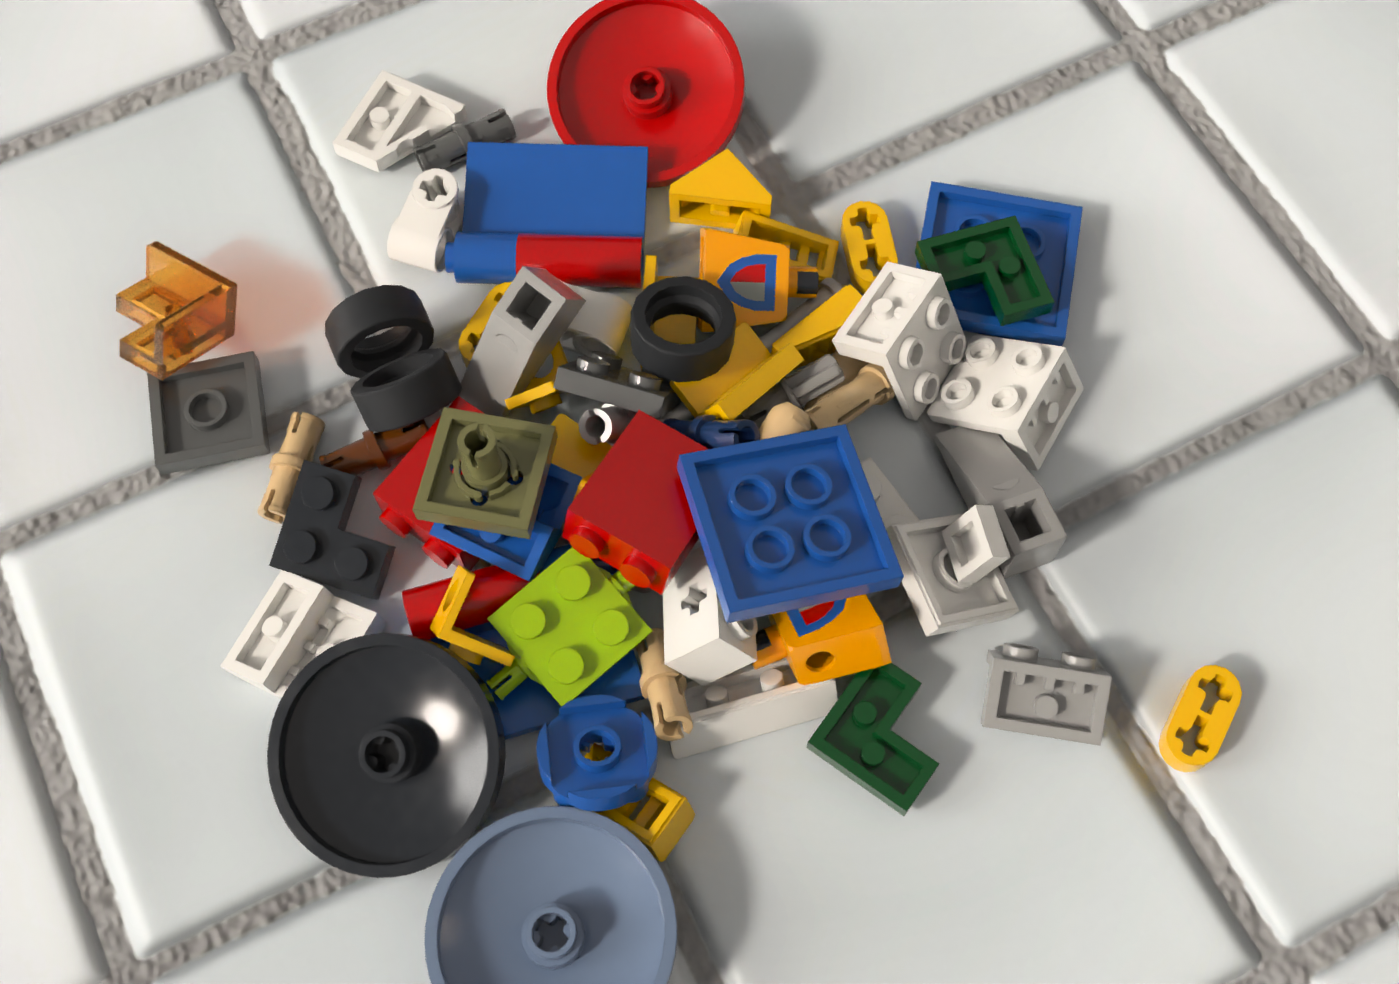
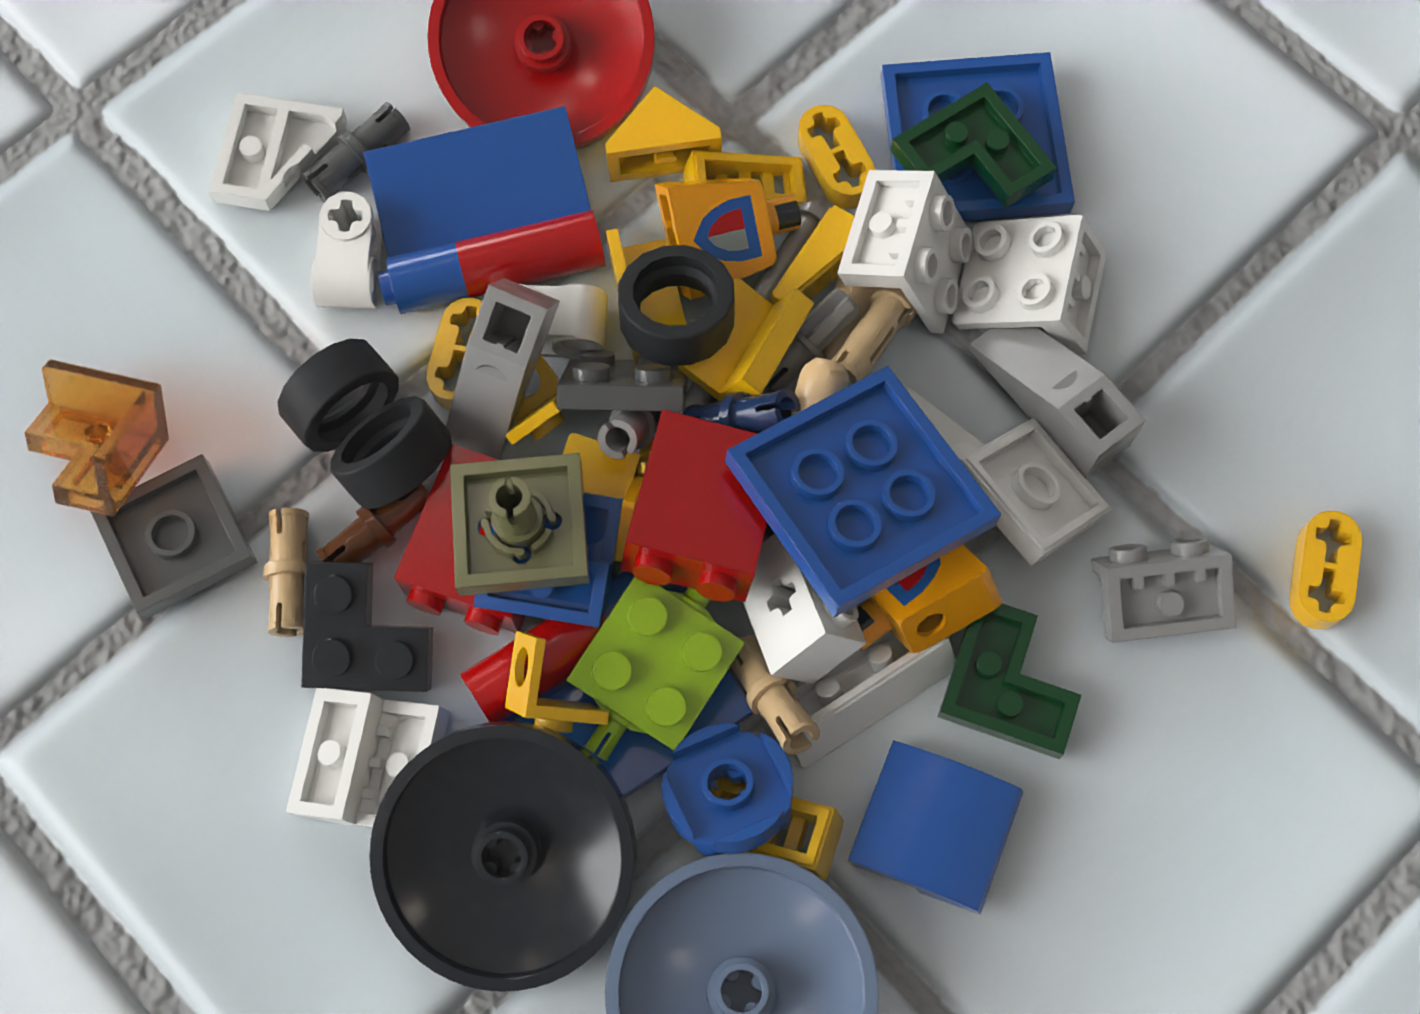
camera: 15 degrees left, 5 degrees up
white plate [942,505,1010,583] -> none
none -> blue slope [848,740,1024,914]

